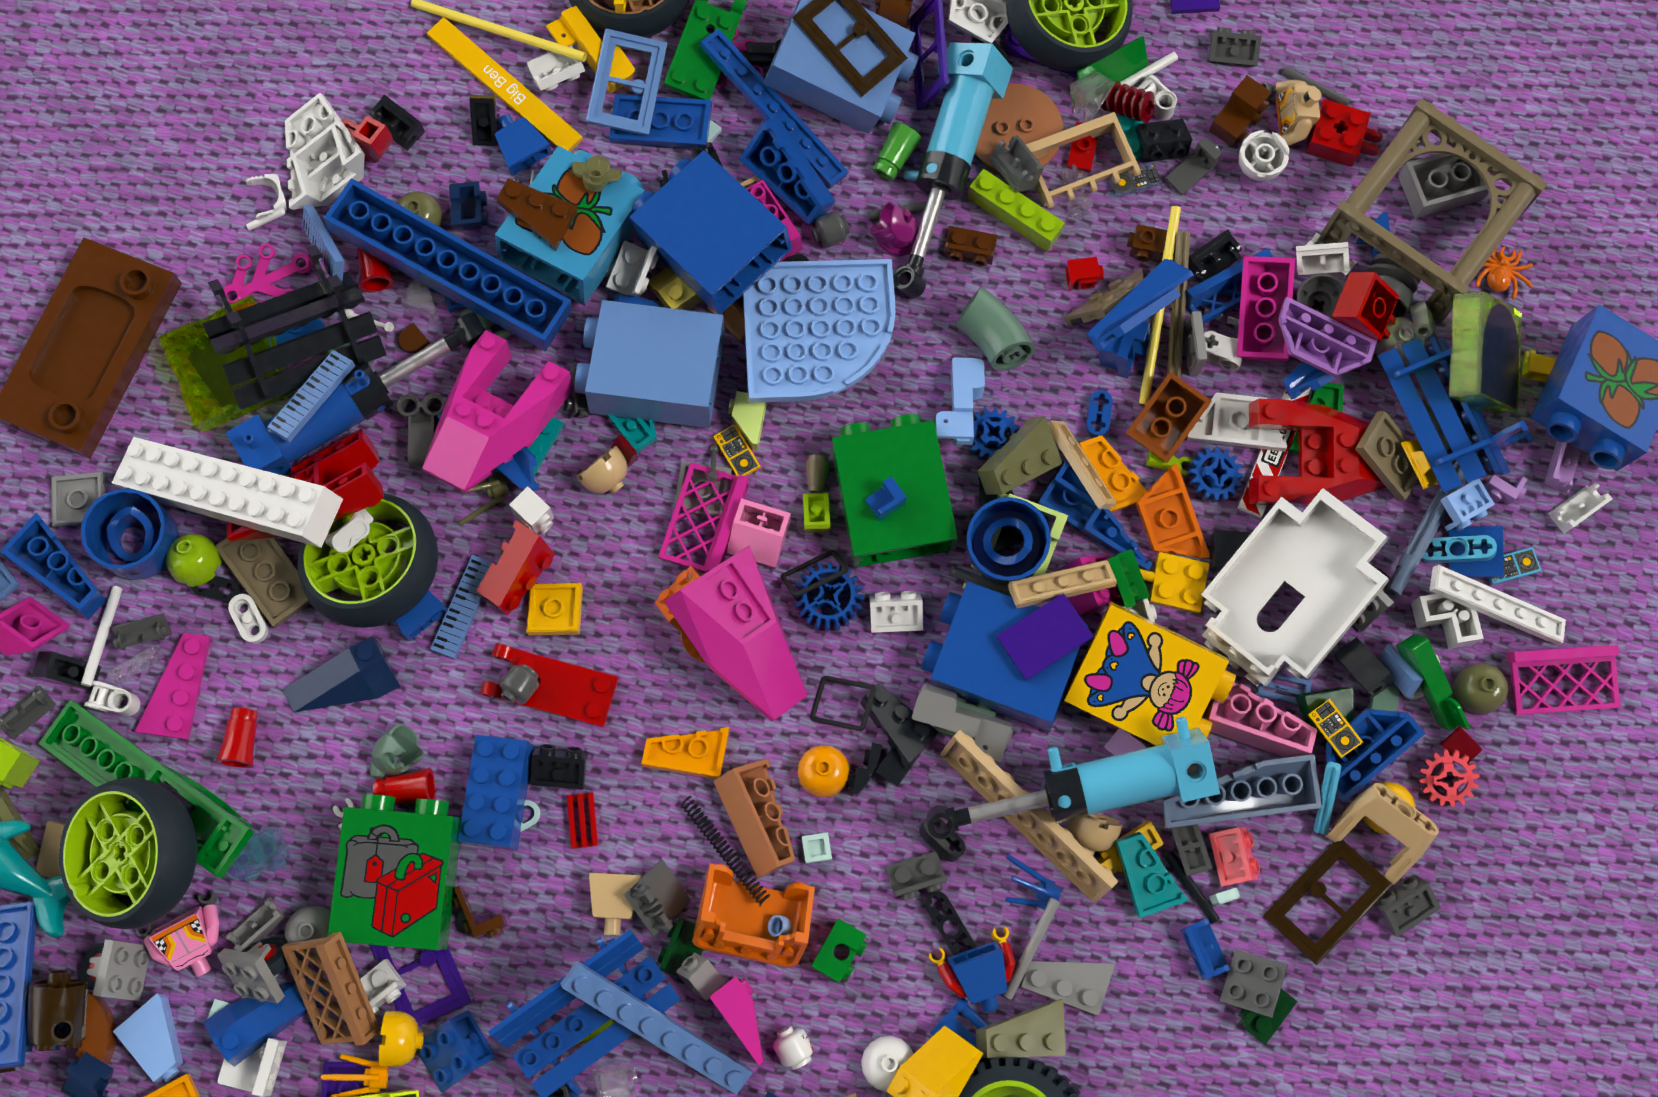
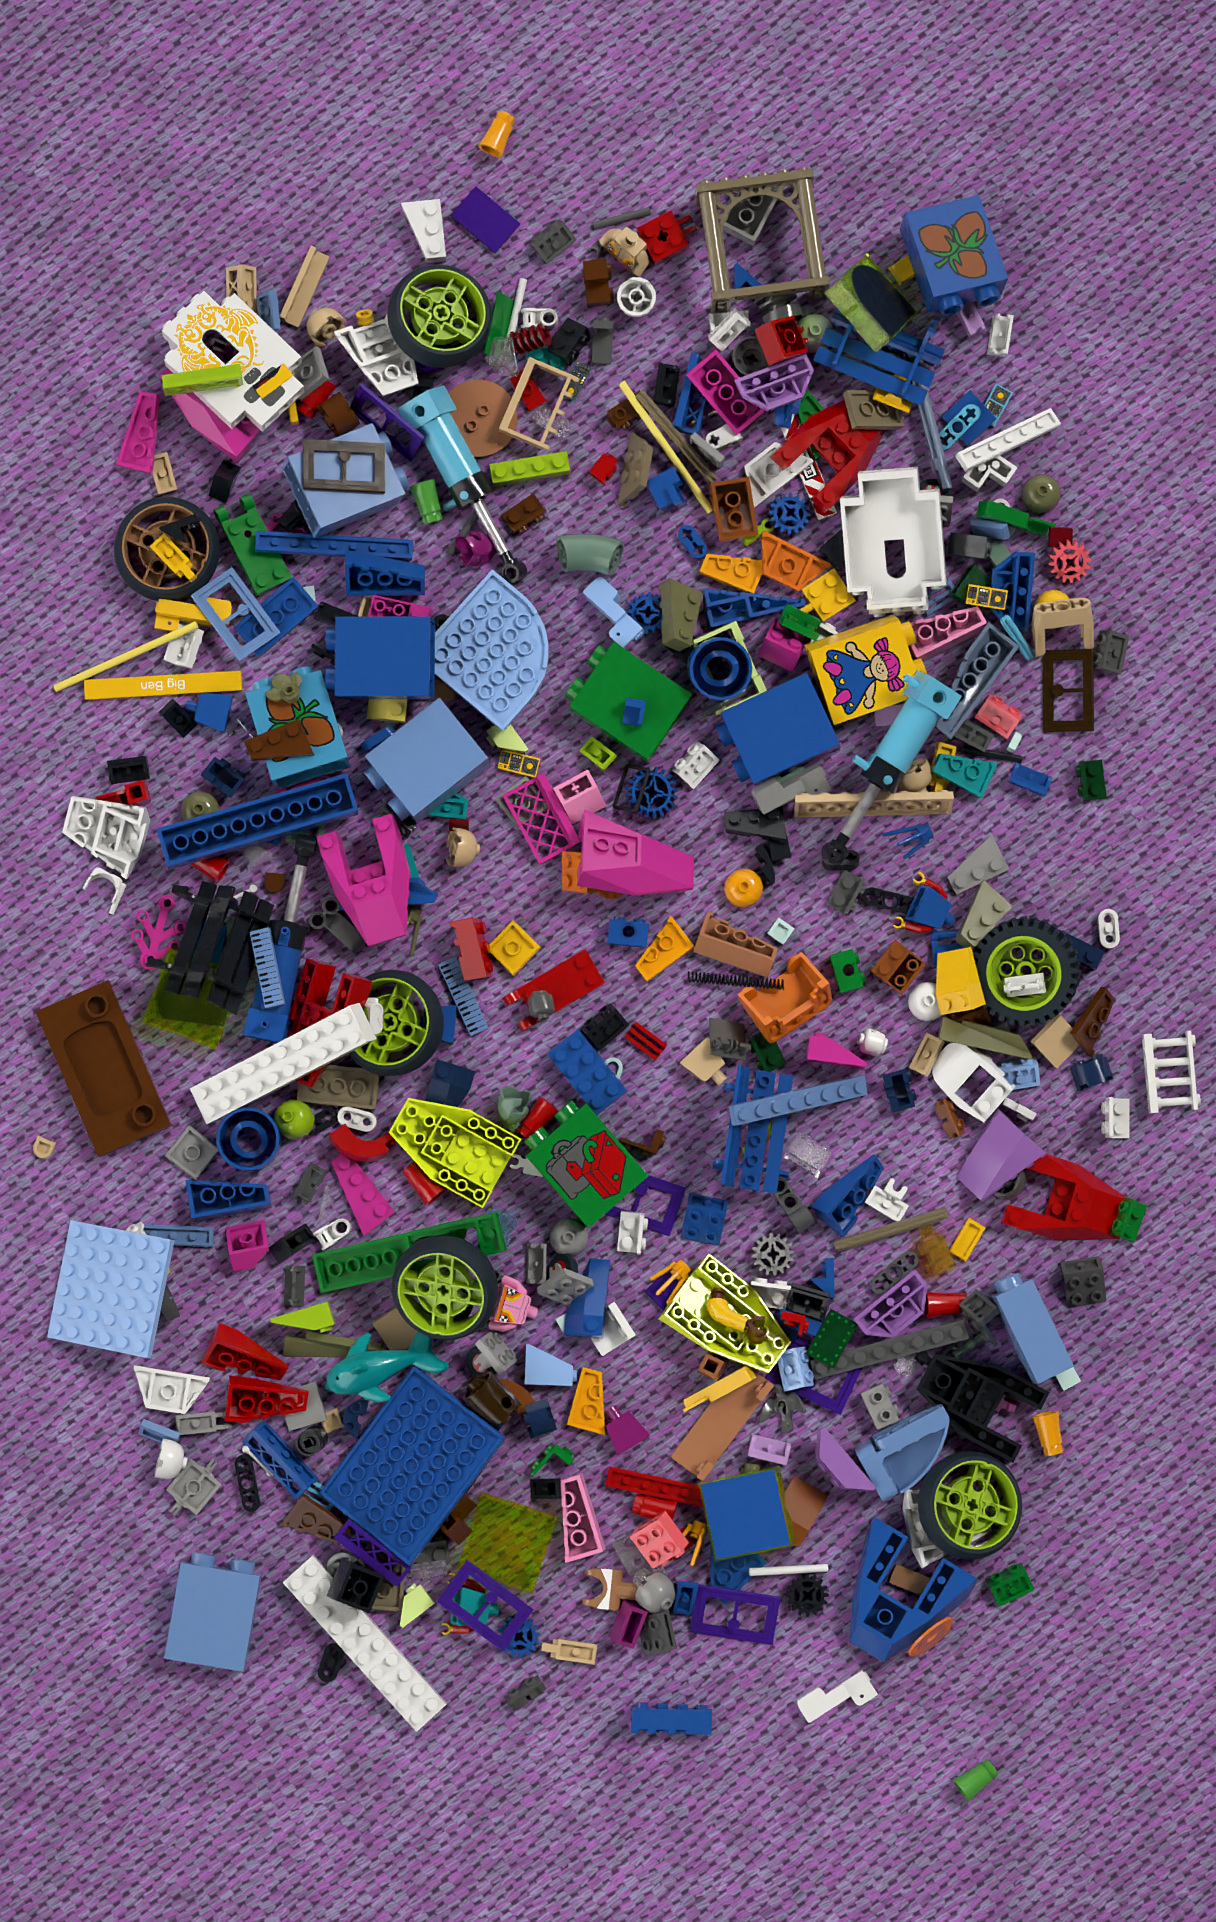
camera: 50 degrees left, 10 degrees up
white bar [81,586,123,687] -> none
medium nougat fence [281,932,381,1046] -> none
medium blue tile [302,205,345,281] -> none
yellow cylinder [379,1010,424,1067] -> none
white brick [509,486,554,534] -> none
white bracket [605,240,659,297] -> none
light grey brick [676,952,725,1001] -> none
dark grey hinge [707,444,719,482] -> none
light blue hinge [768,915,792,937] -> none
dark tan cone [805,455,831,493] -> none
black piece [810,676,876,731] -> none
dark grey head [811,211,850,248] -> none
dark grey hinge [990,135,1044,192] -> none
dark purple tile [996,593,1094,681] -> none
light grey bar [1002,897,1060,1000] -> none
tan tile [1008,560,1117,609] -> none
tan tile [1048,420,1116,509] -> none
blue wedge [1087,259,1194,351] -> none
dark grey hinge [1220,949,1288,1018] -> none
light grey bar [1410,300,1437,340] -> none
light blue bracket [1440,479,1495,531] -> none
orange animal [1475,246,1533,300] -> none
lavender bracket [1484,475,1528,505] -> none
dark pink fence [1506,645,1620,715] -> none
none -> red arch [329,1124,398,1162]
none -> neon yellow wedge [389,1098,522,1208]
none -> blue brick [607,916,649,948]
none -> dark orange slope [870,940,926,995]

